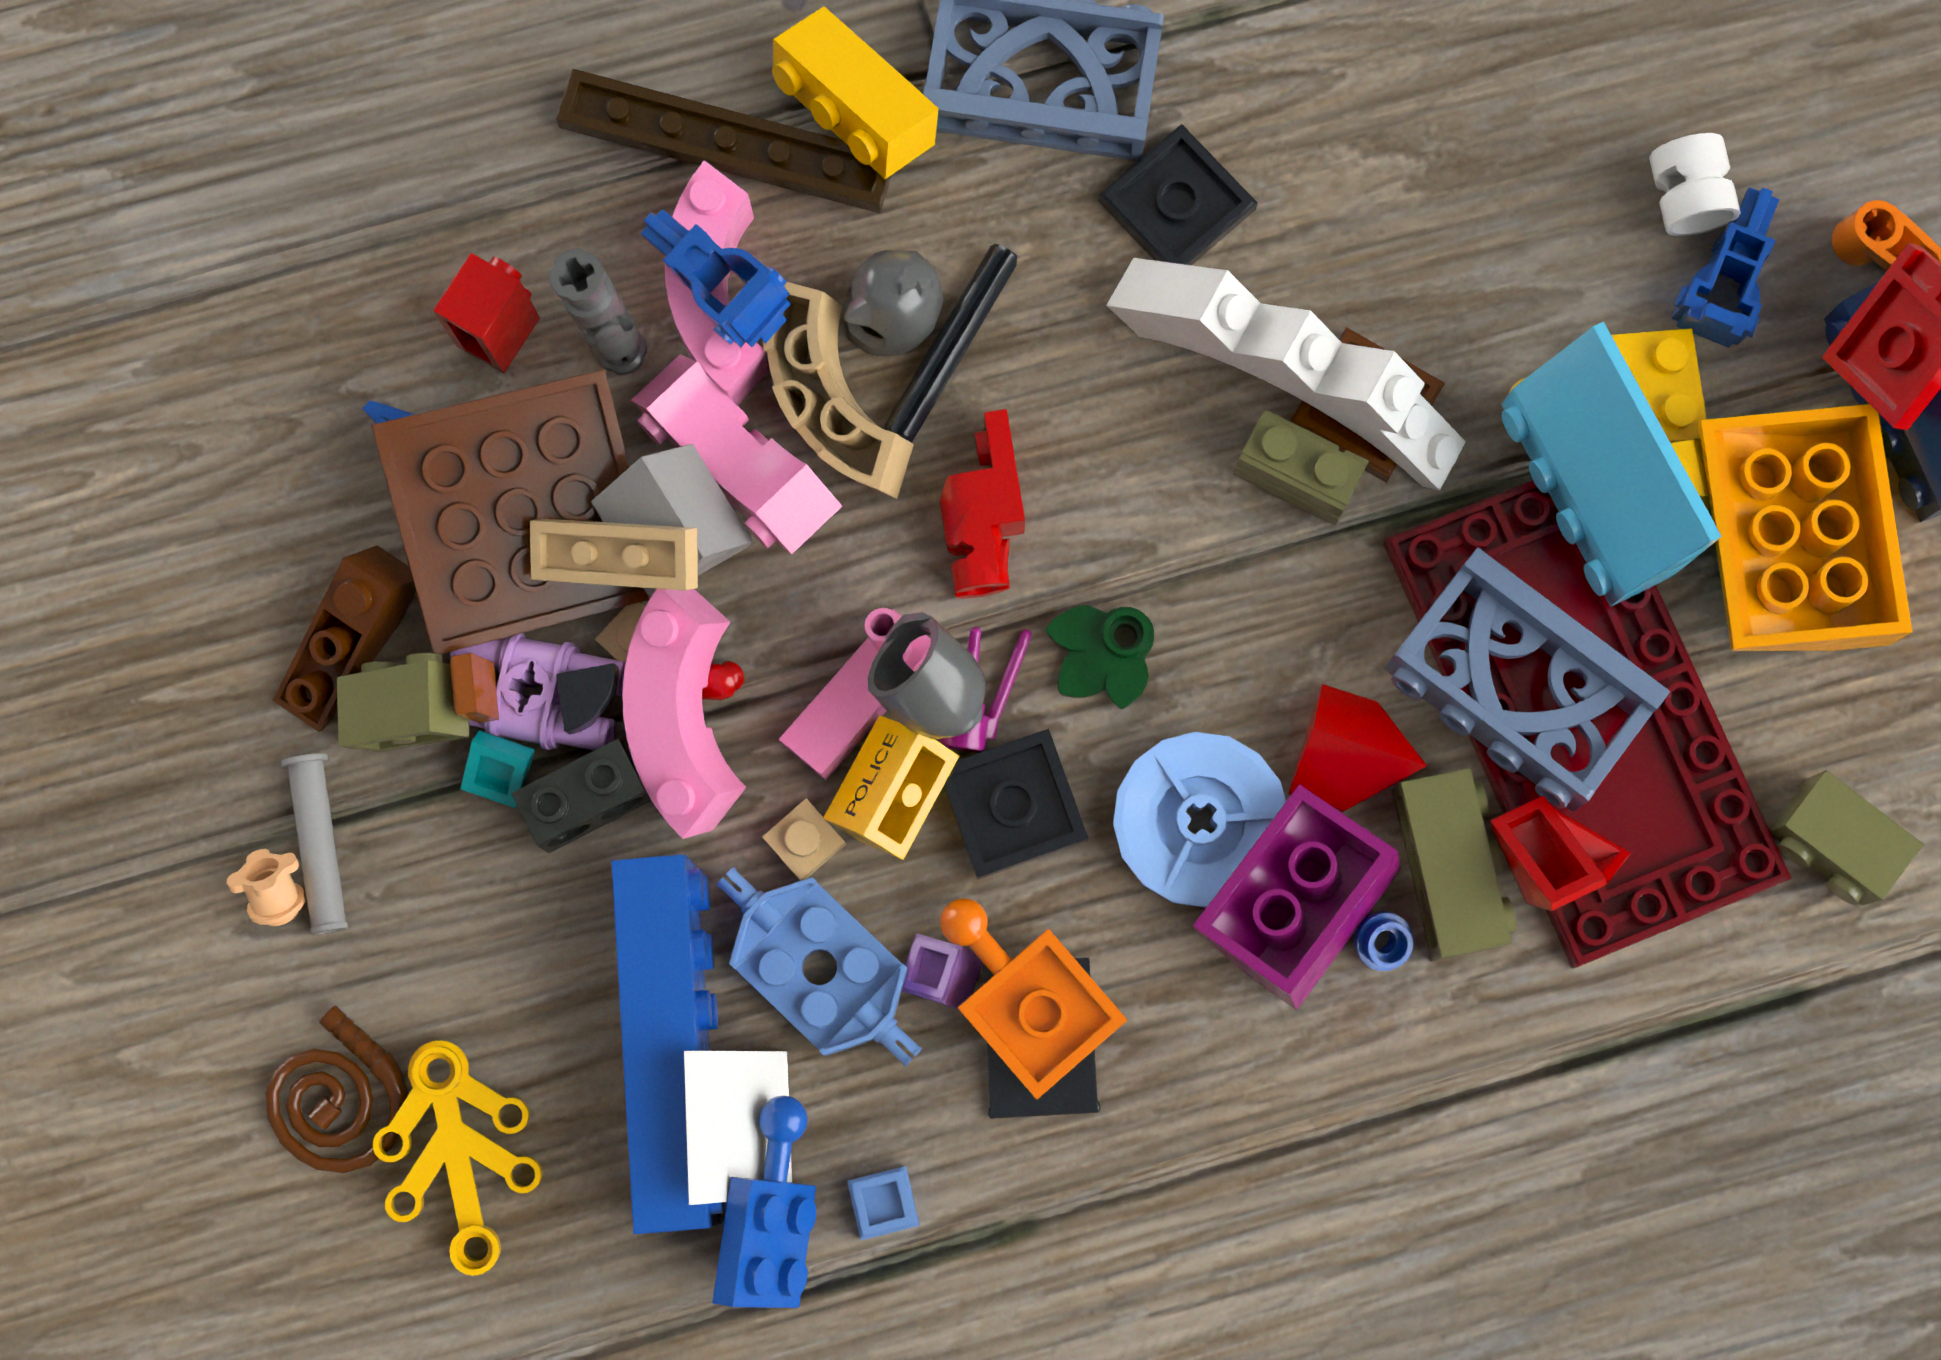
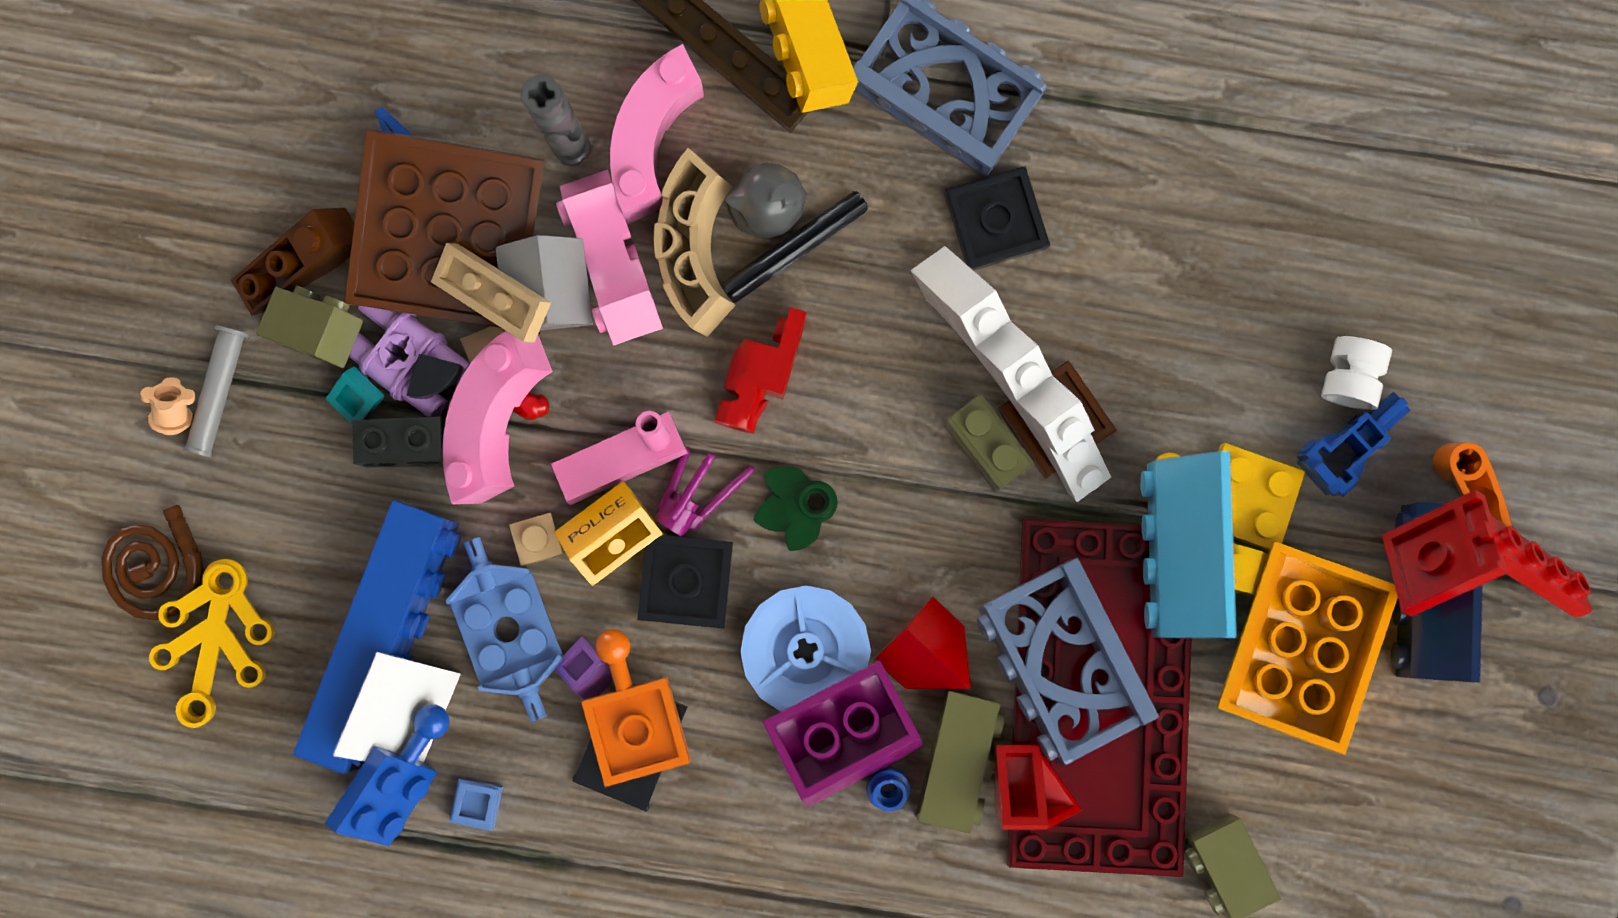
camera: 20 degrees right, 5 degrees up
red brick [433,253,540,374] -> none
dark orange tile [450,653,499,723] -> none
blue piece [641,209,791,347] -> none
dark grey piece [868,612,986,740] -> none

